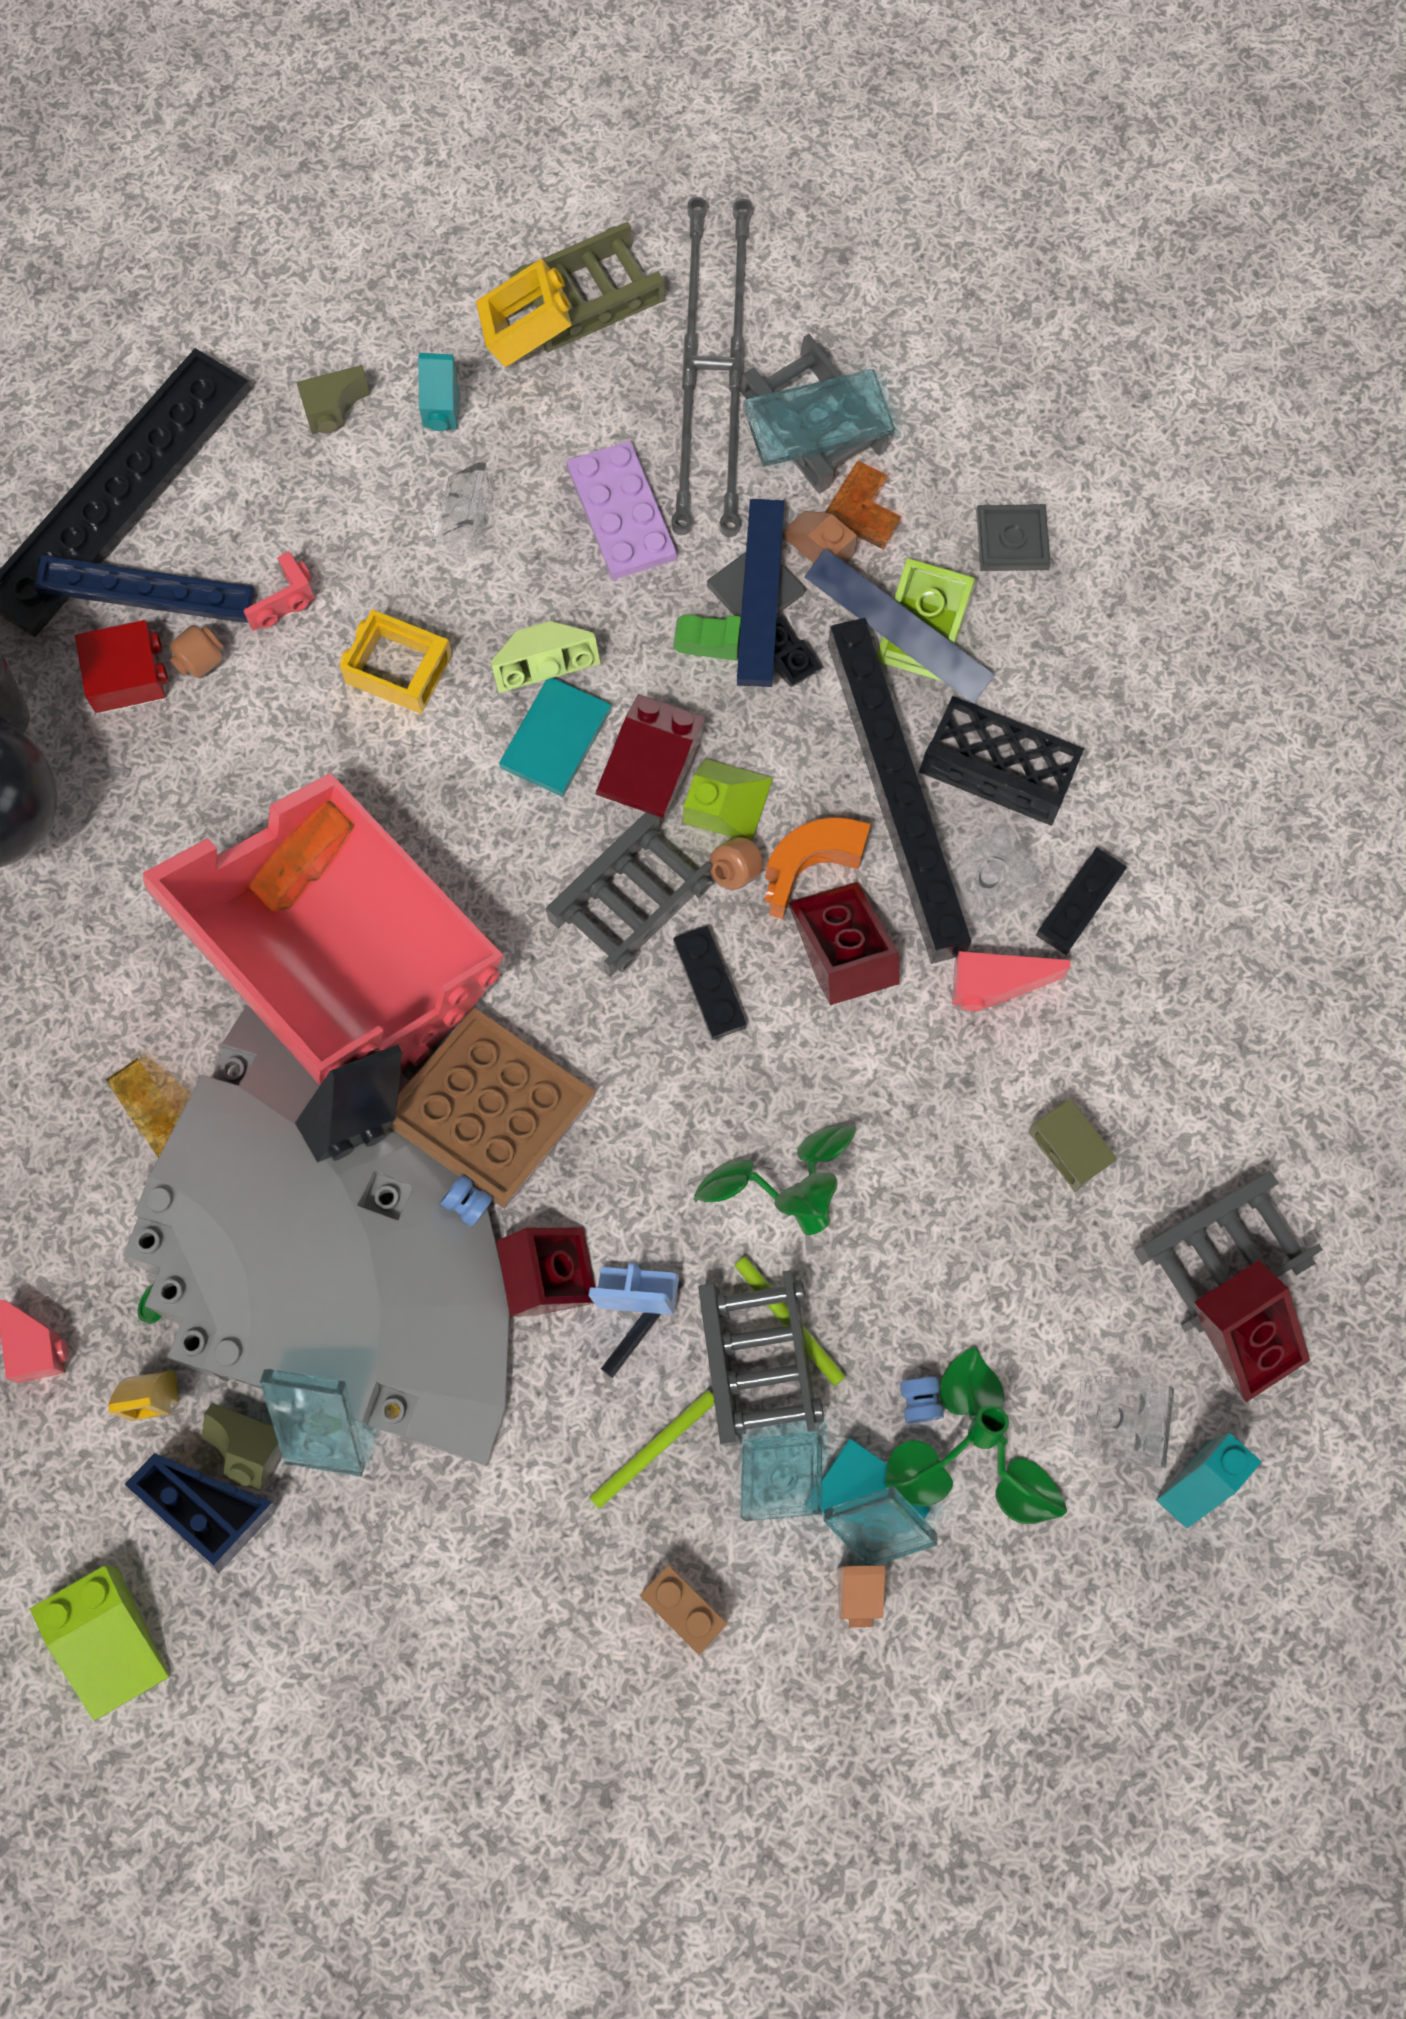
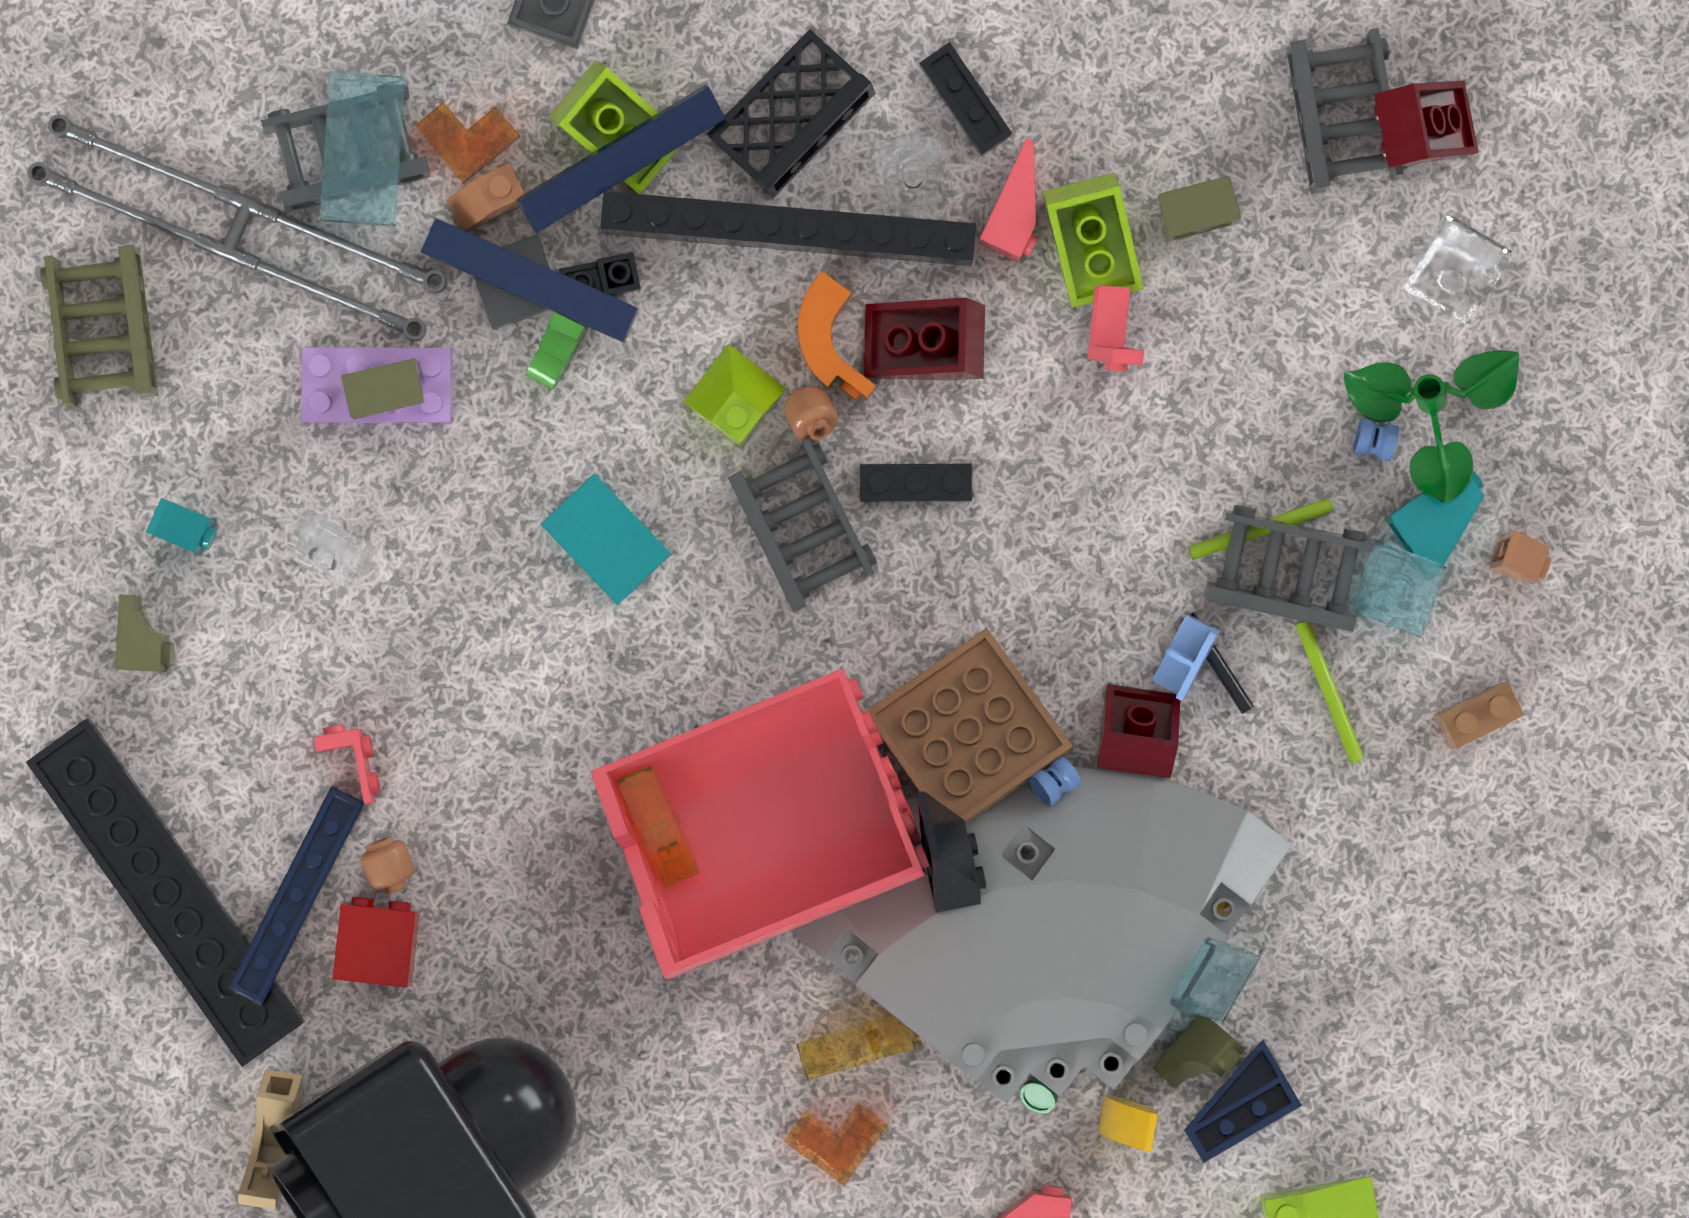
camera: 65 degrees left, 15 degrees up
yellow window [339,609,452,714] -> none
yellow window [476,258,572,367] -> none
yellowish green slope [491,621,600,693] -> none
dark red slope [596,694,705,819] -> none
green plant [693,1124,857,1235] -> none
clear light blue tile [823,1486,938,1566] -> none
teal slope [1156,1433,1262,1529] -> none
none -> olive panel [341,358,425,419]
none -> clear orange plate [784,1102,888,1186]
none -> lime slope [1042,172,1144,308]
none -> coral bracket [1087,285,1144,371]

